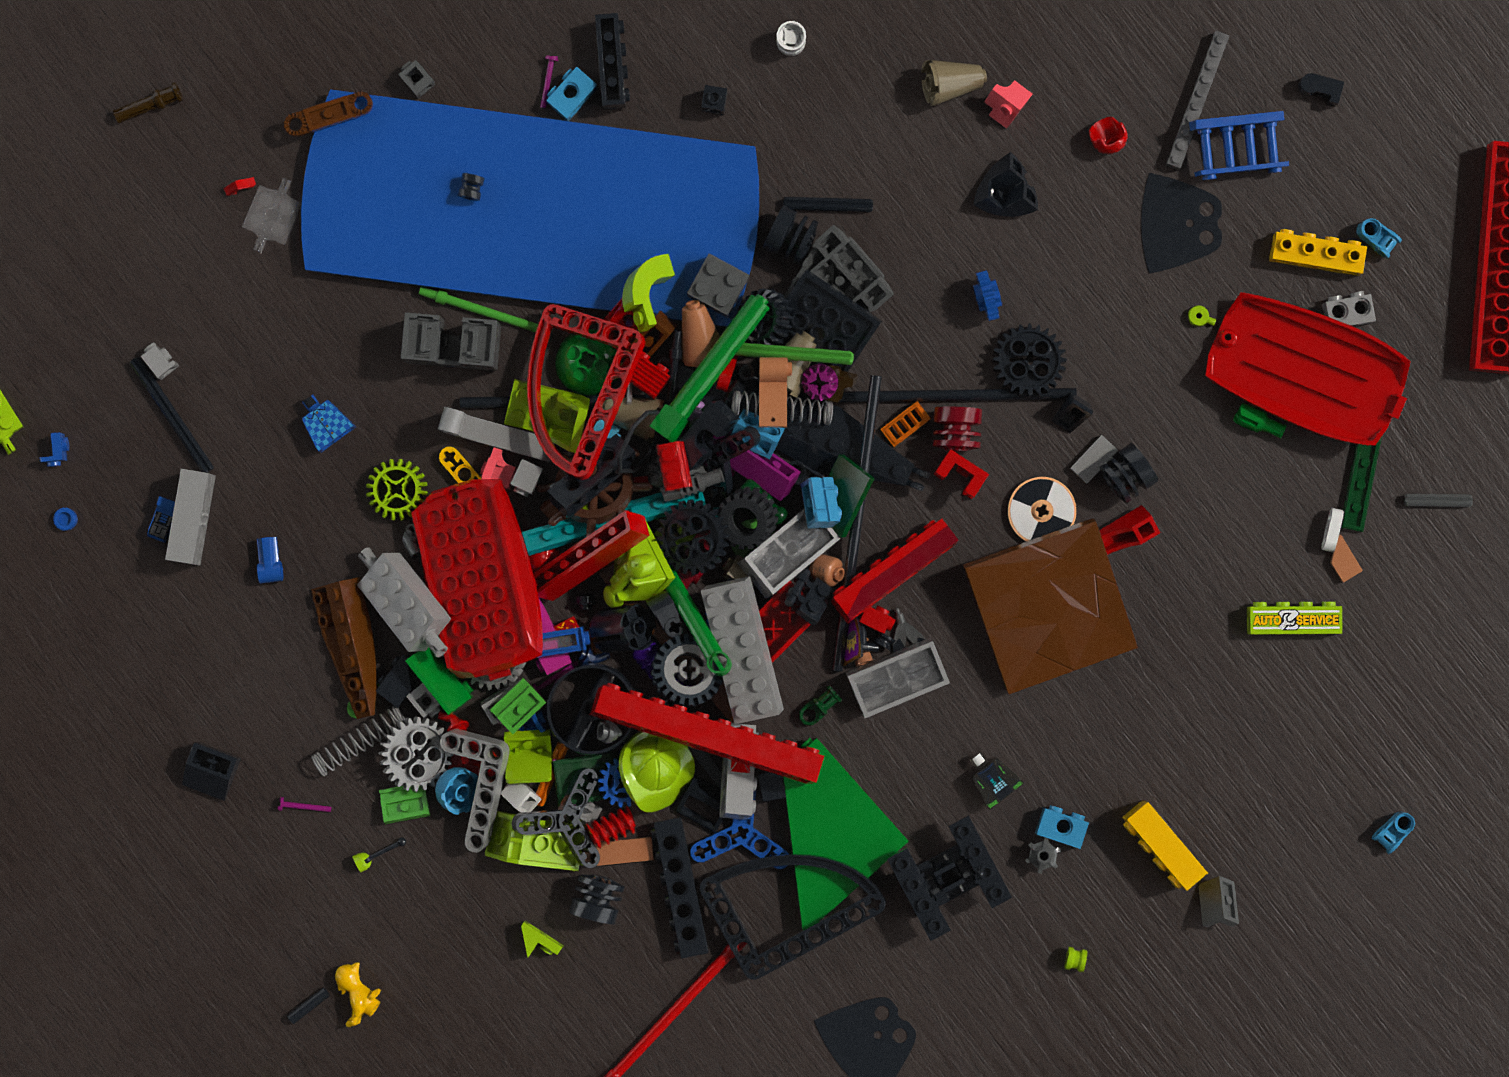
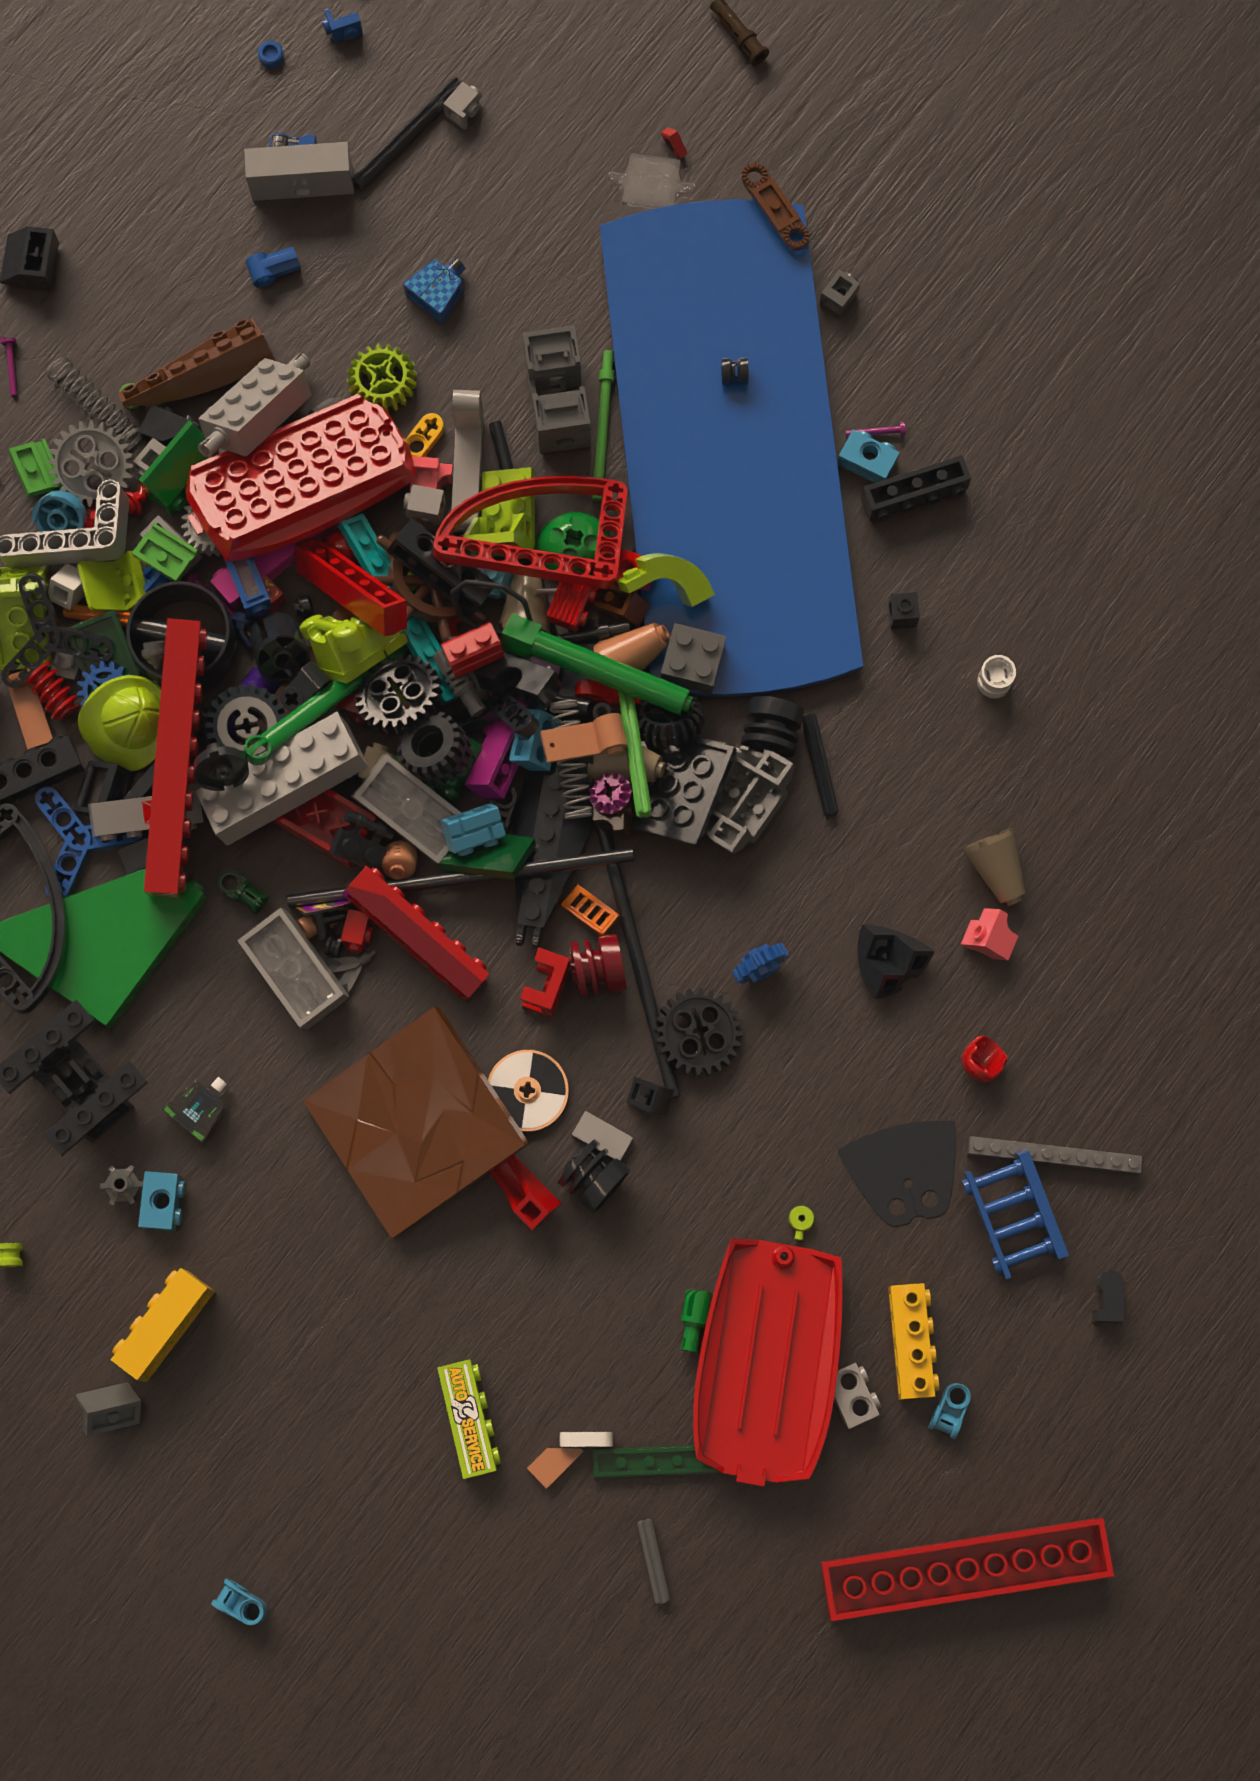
camera: 75 degrees right, 10 degrees down
none -> black plate [193,743,249,791]

